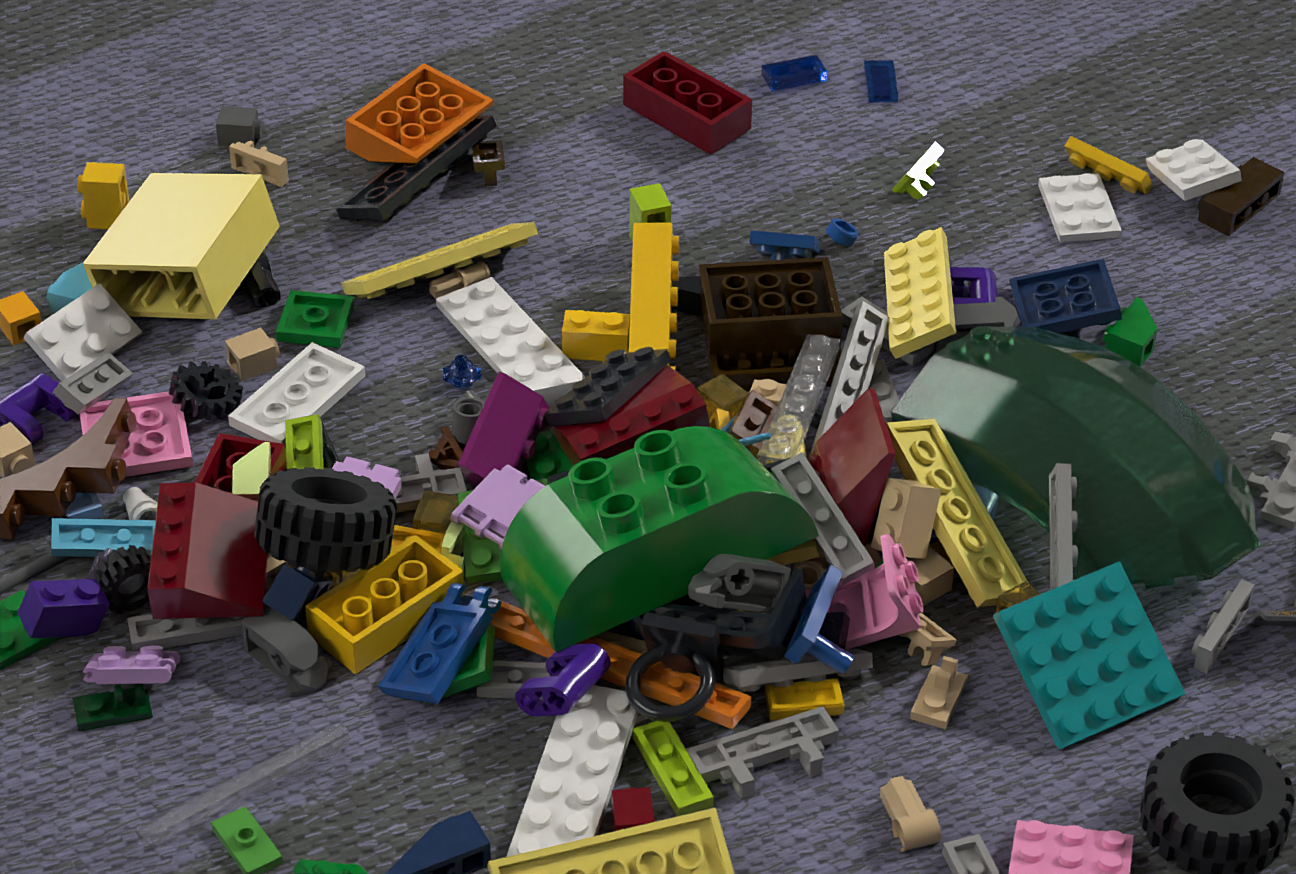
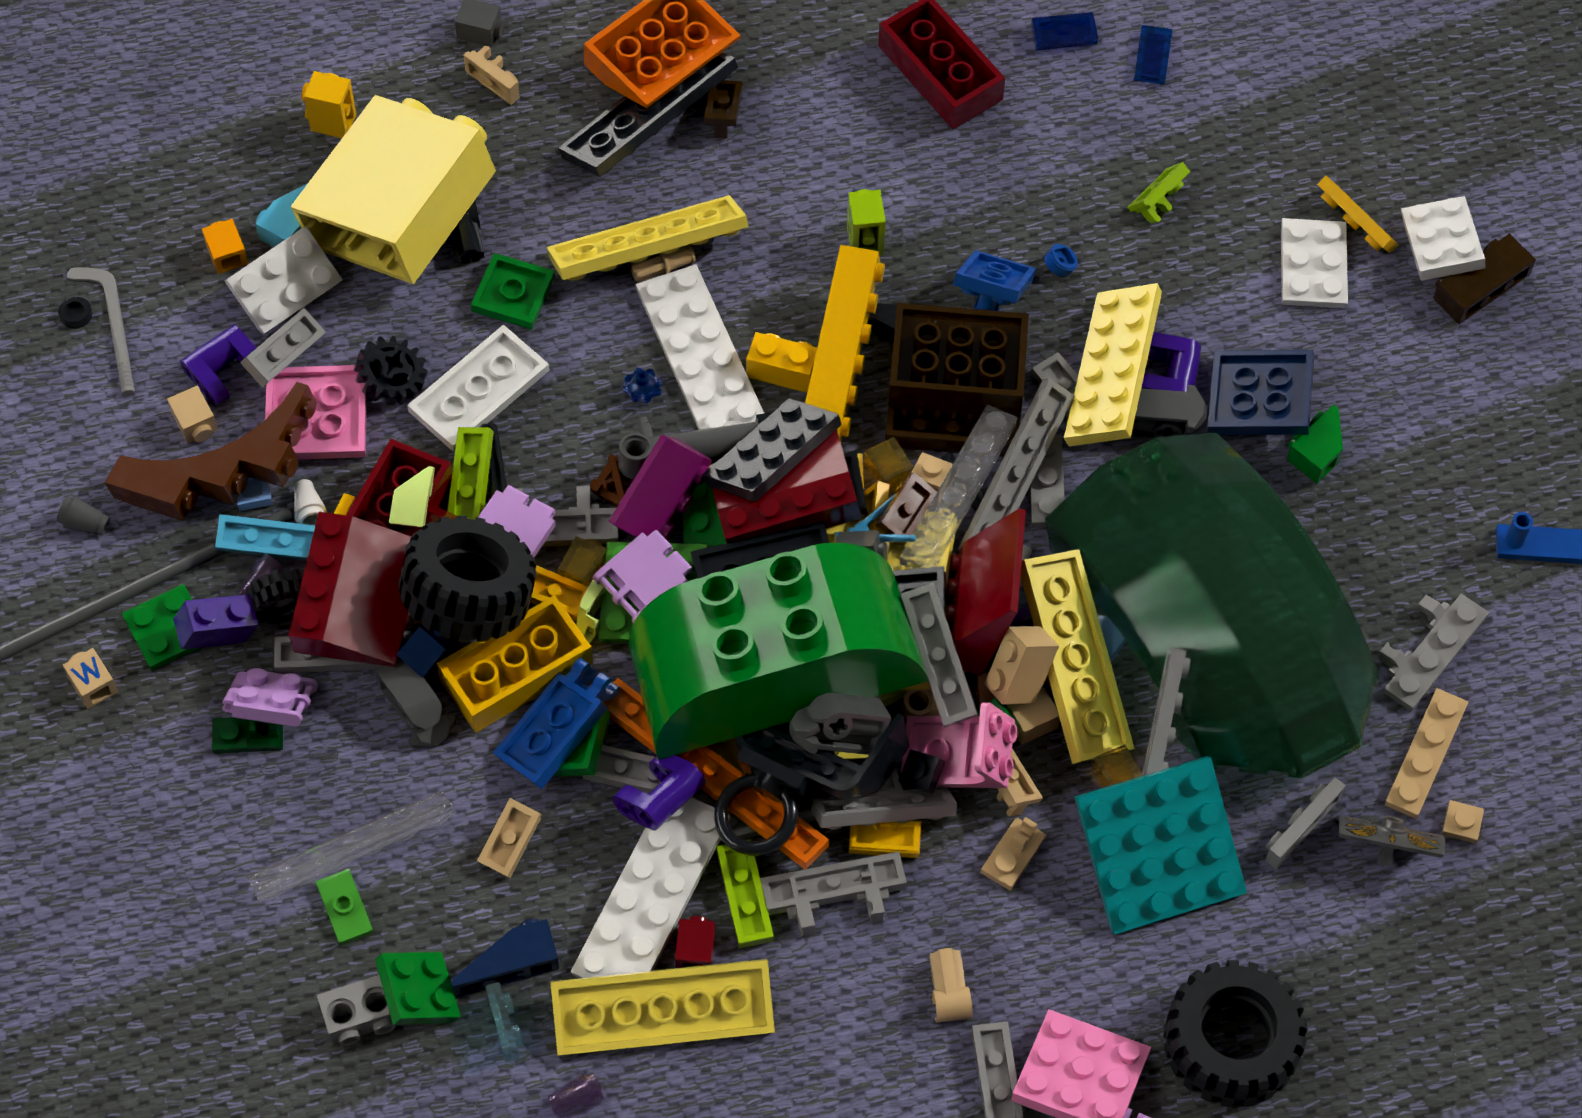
camera: 10 degrees right, 20 degrees up
tan brick [225,328,280,381] -> none
blue piece [784,565,854,675] -> none
none -> tan plate [477,798,542,878]

